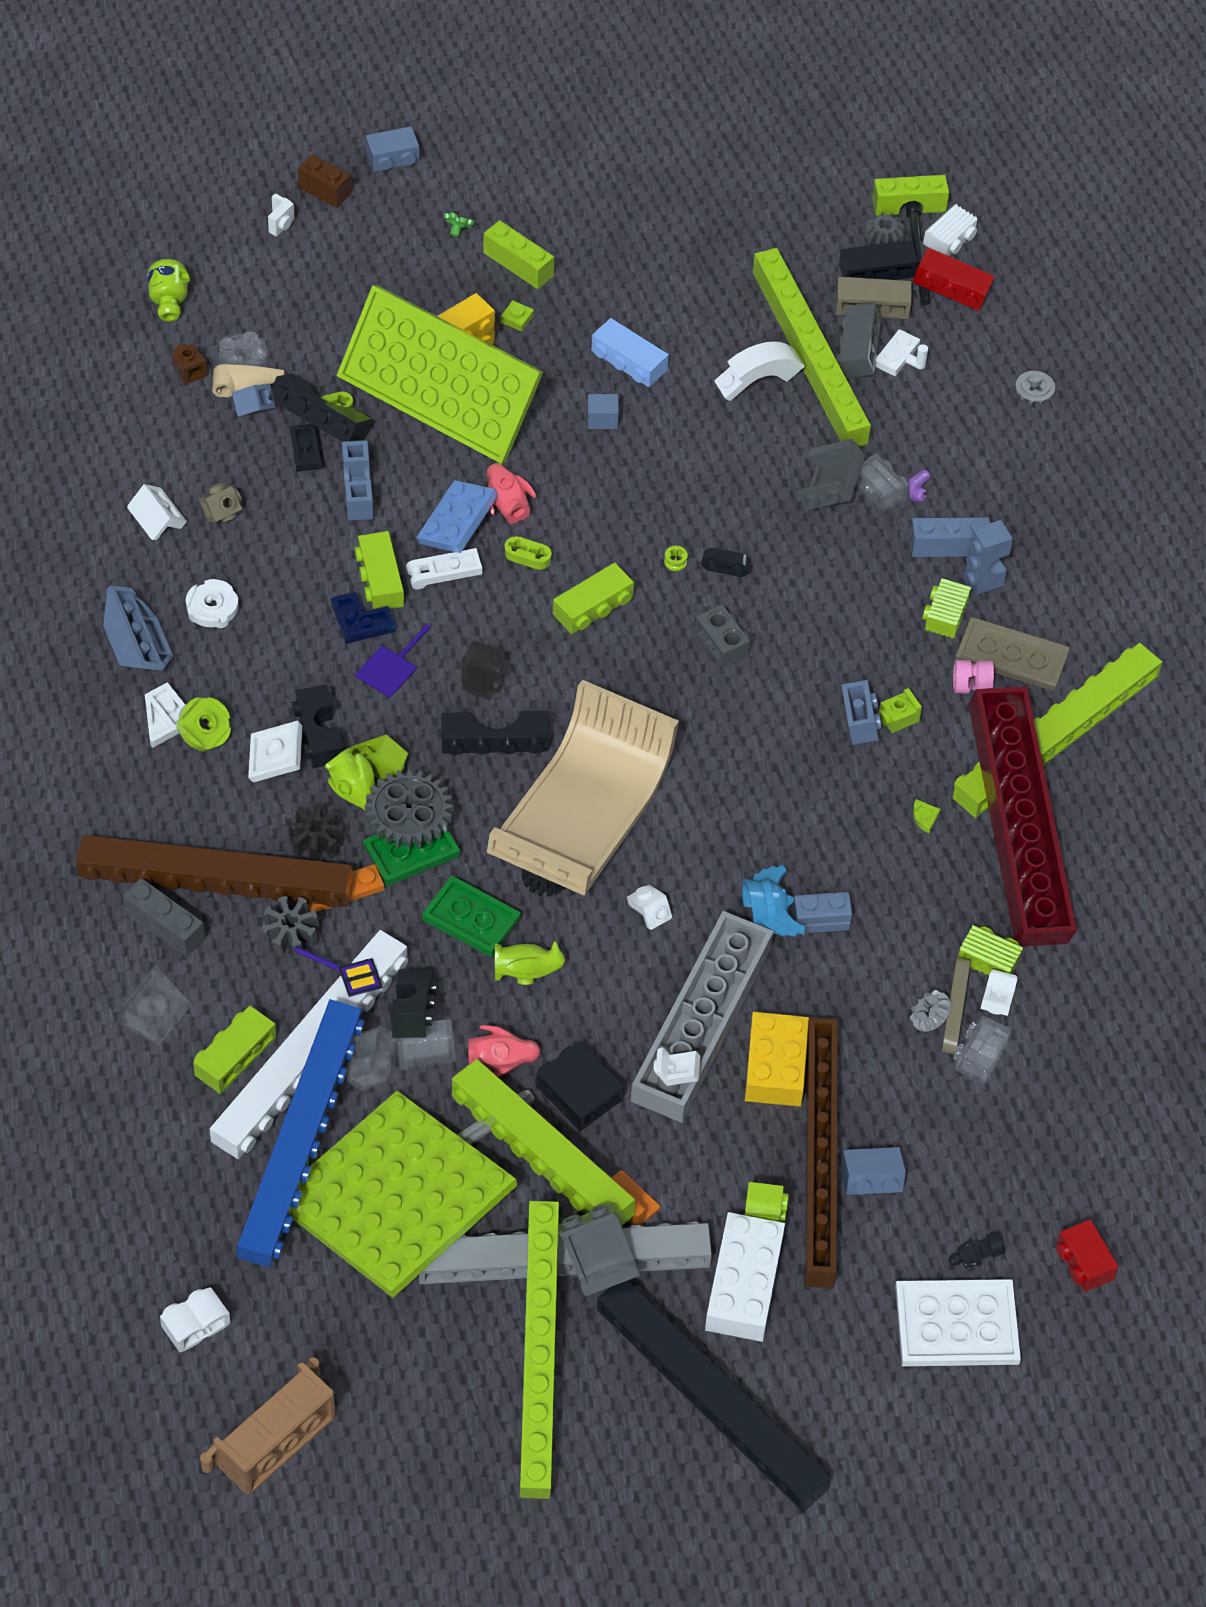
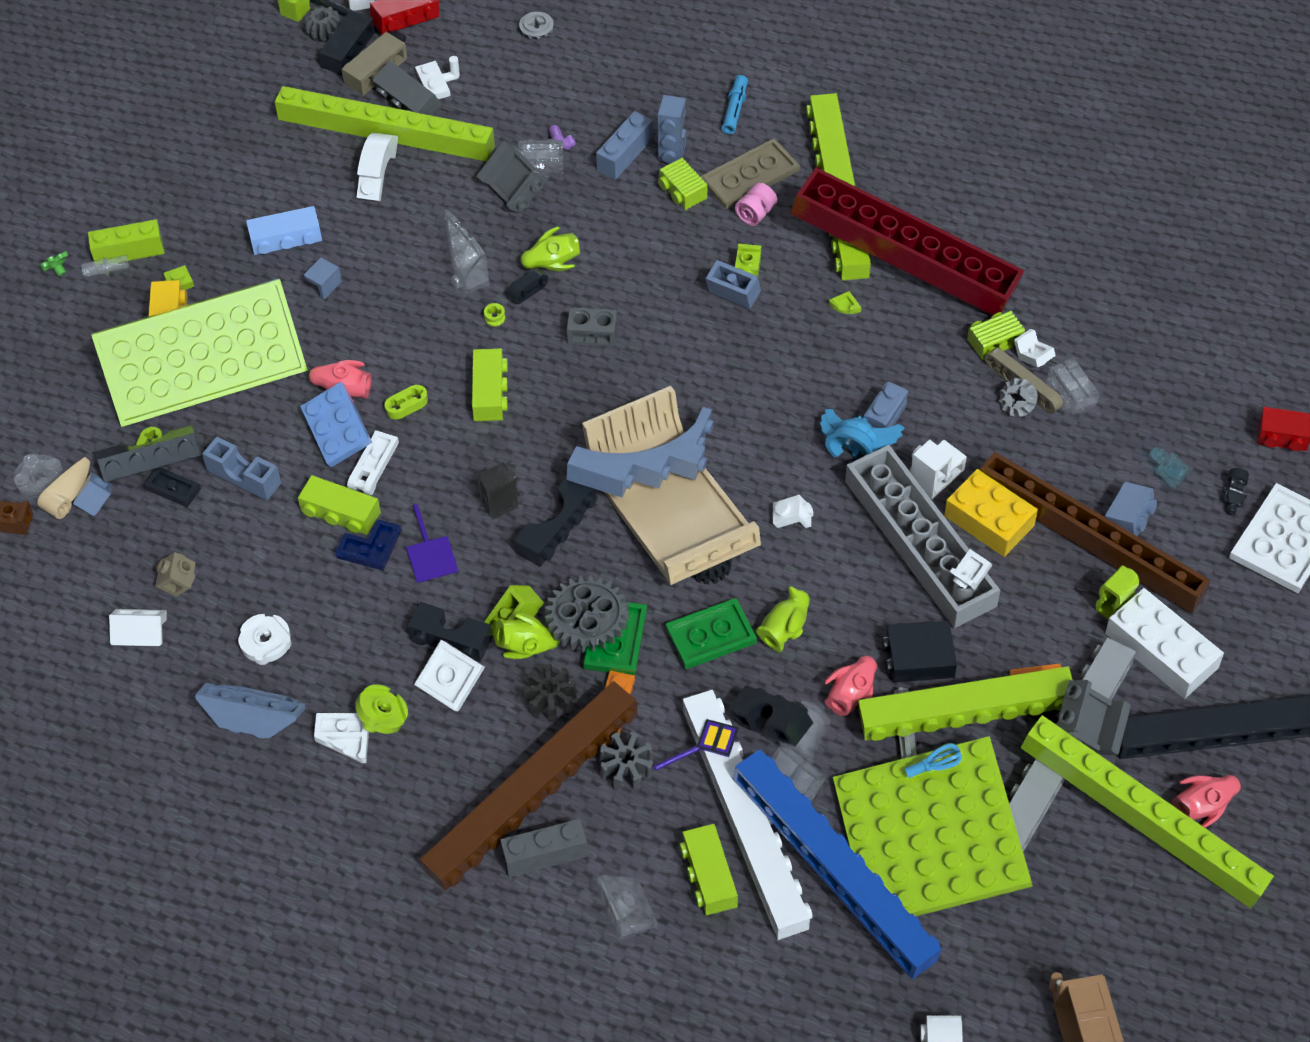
camera: 50 degrees left, 0 degrees up
none -> clear axle [81,255,129,277]
none -> clear wedge [443,209,489,295]
none -> lime animal [520,227,580,272]
none -> sand blue arch [566,407,714,498]
none -> dark azure pin [722,75,748,134]
none -> dark azure piece [905,743,962,778]
none -> white brick [910,440,966,499]
none -> clear light blue plate [1149,446,1192,488]
none -> coral animal [1172,775,1241,828]

